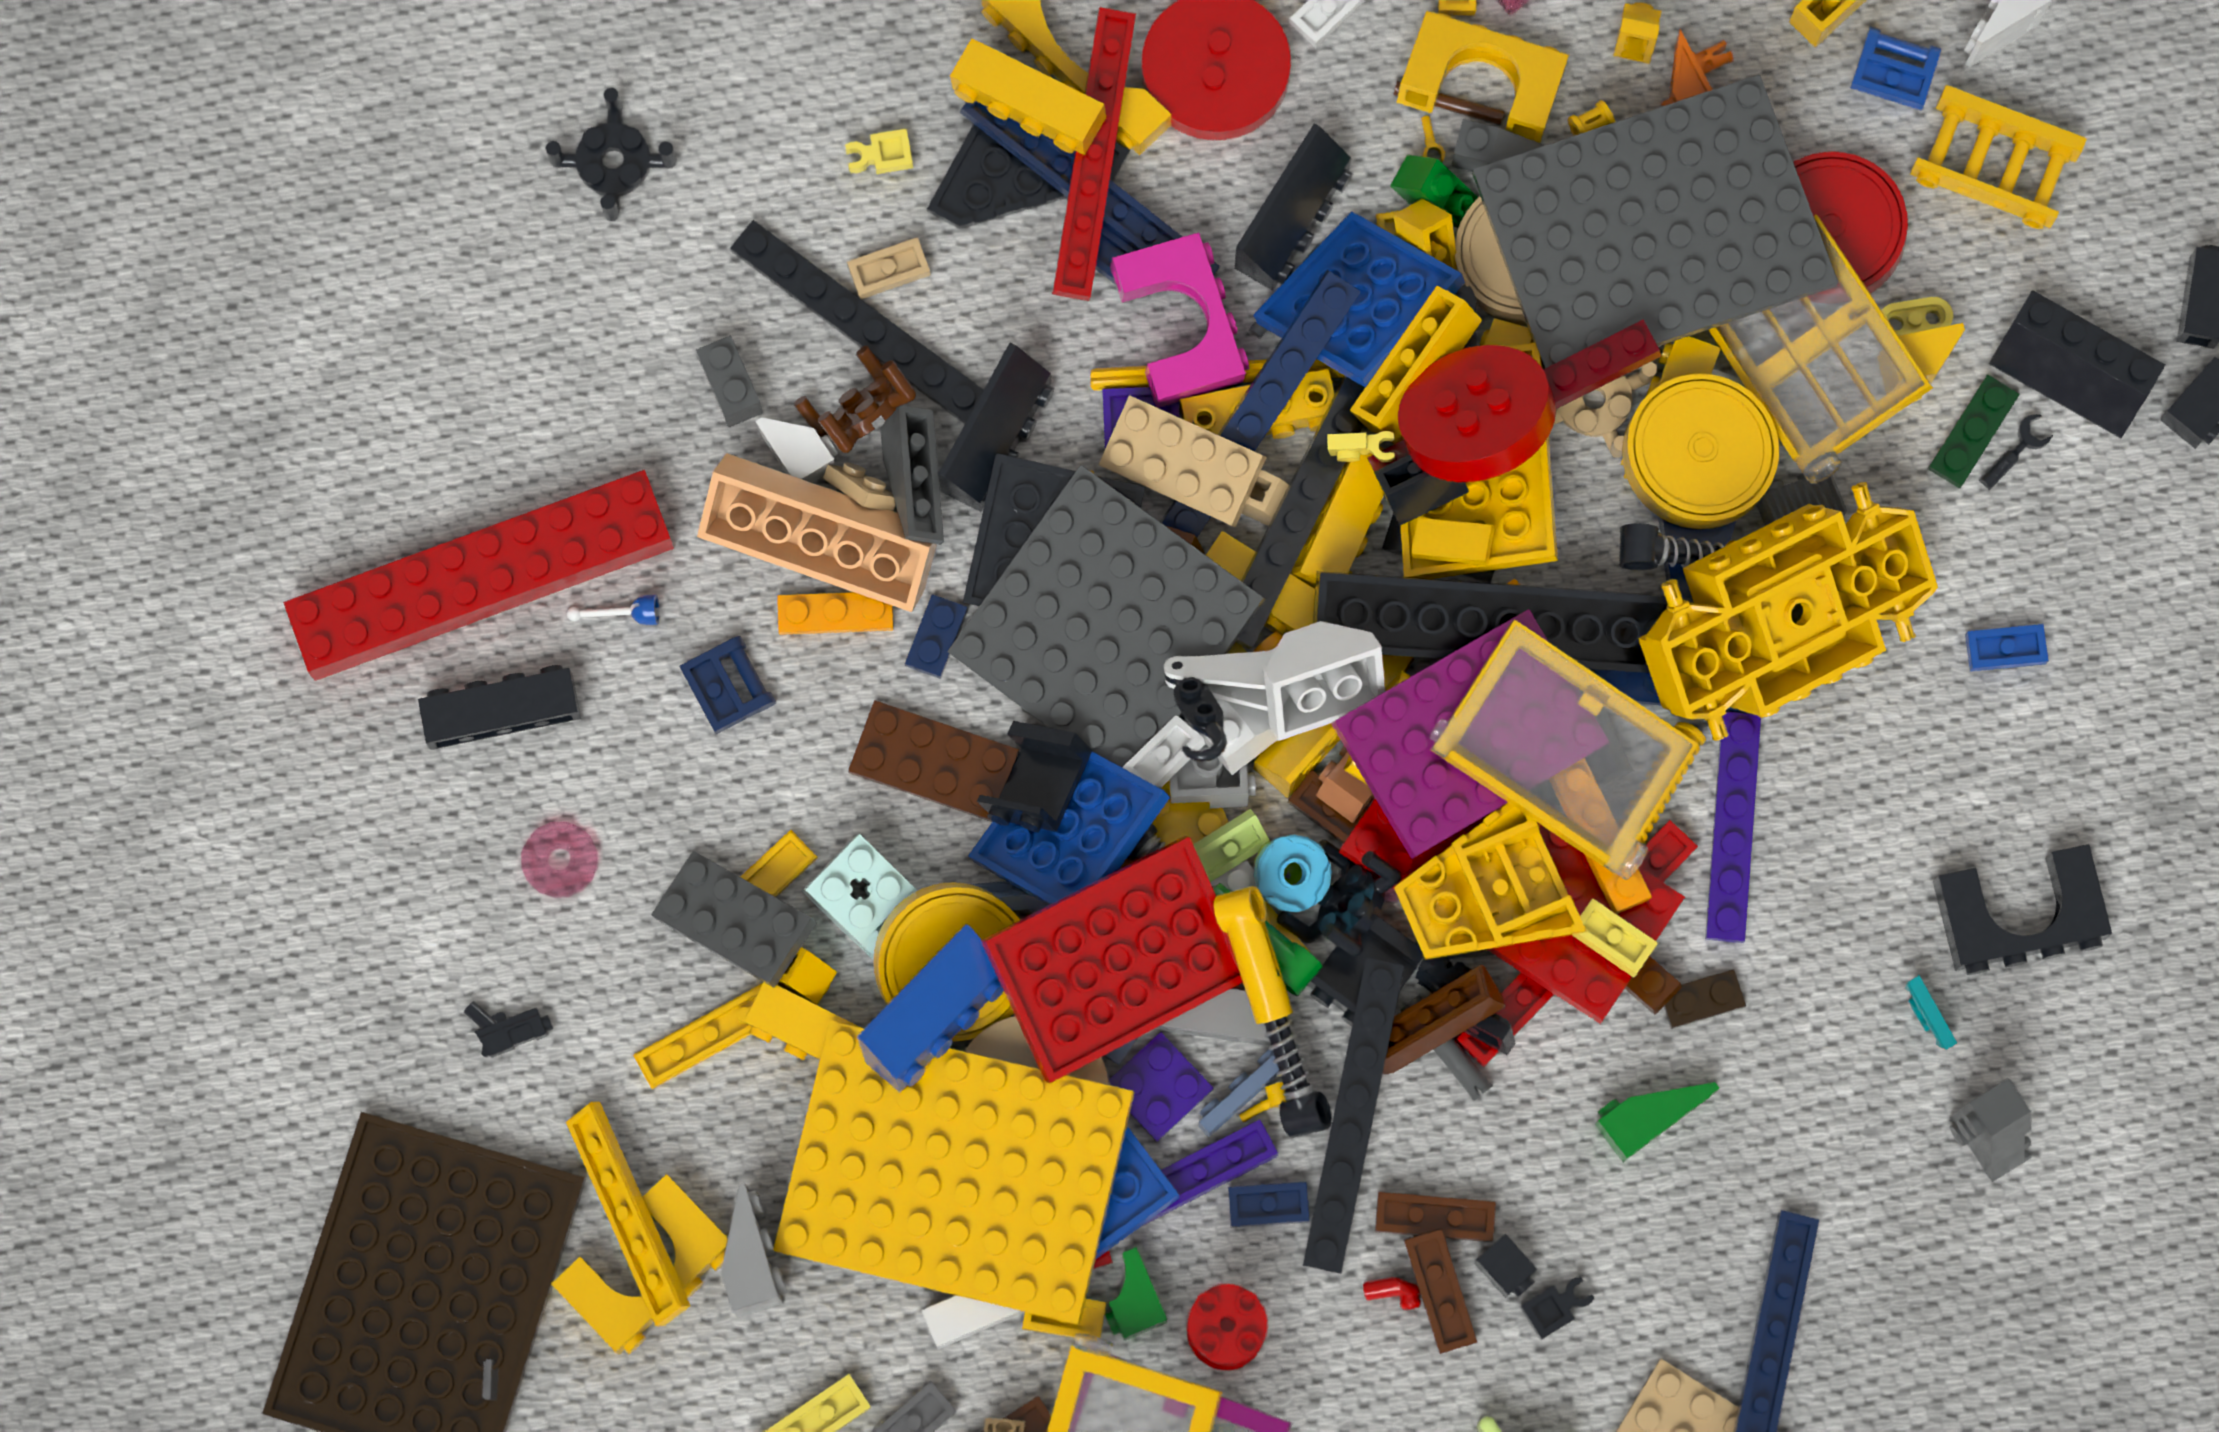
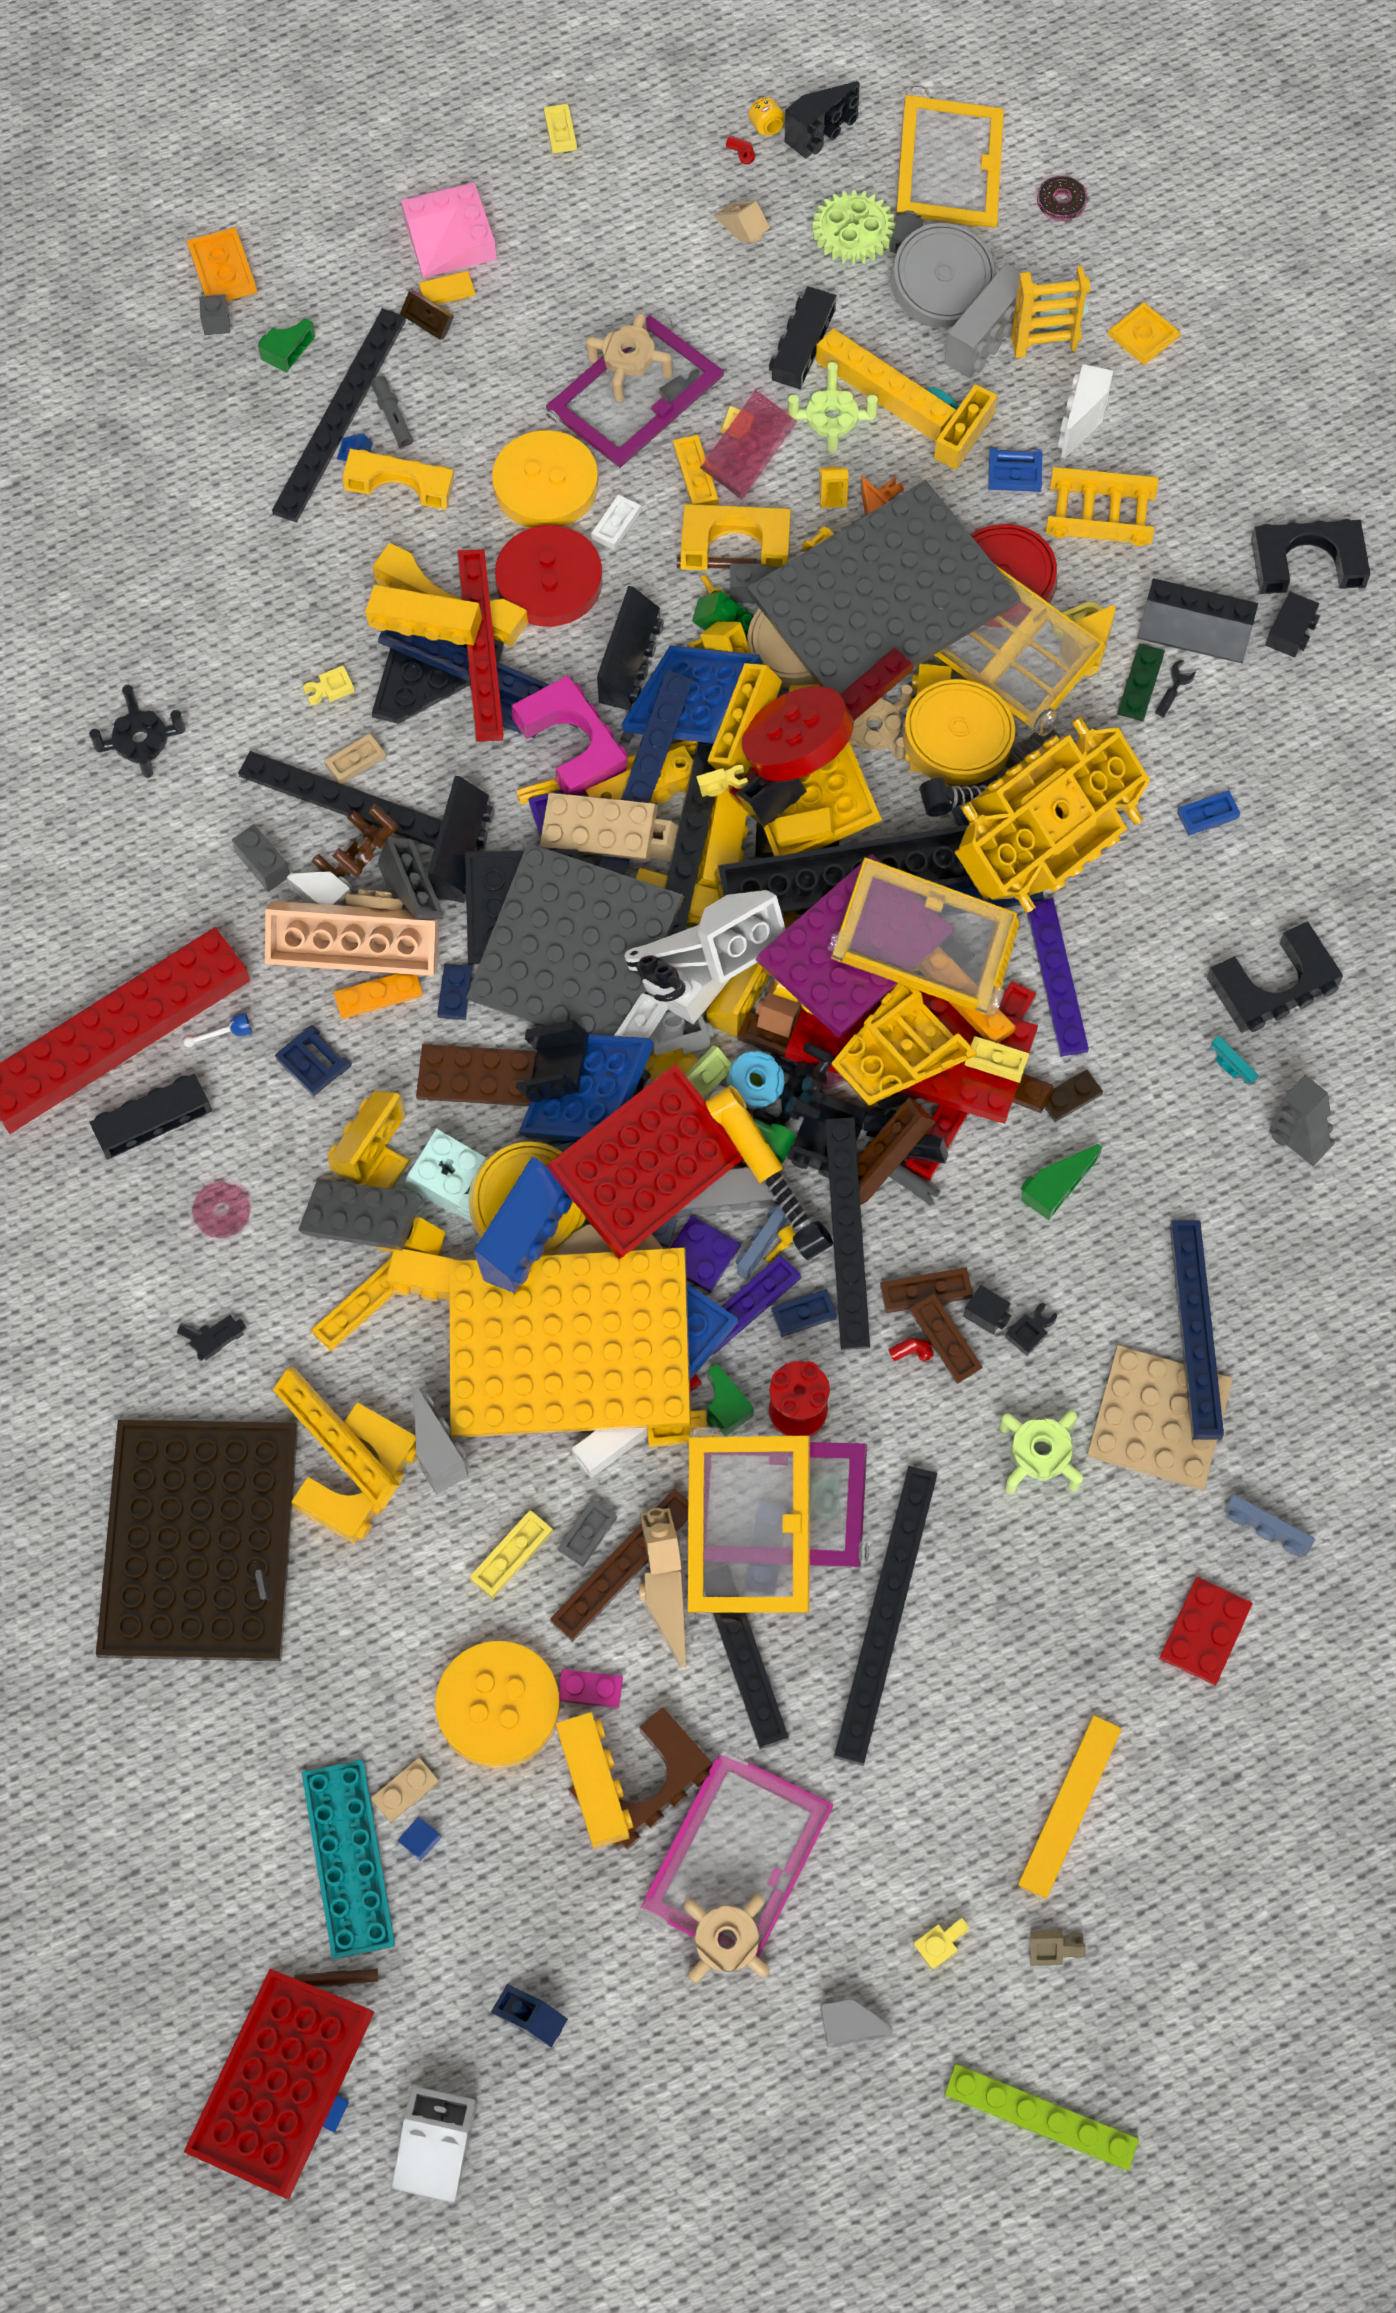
camera: 15 degrees left, 10 degrees down
none -> yellow slope [327,1091,406,1184]

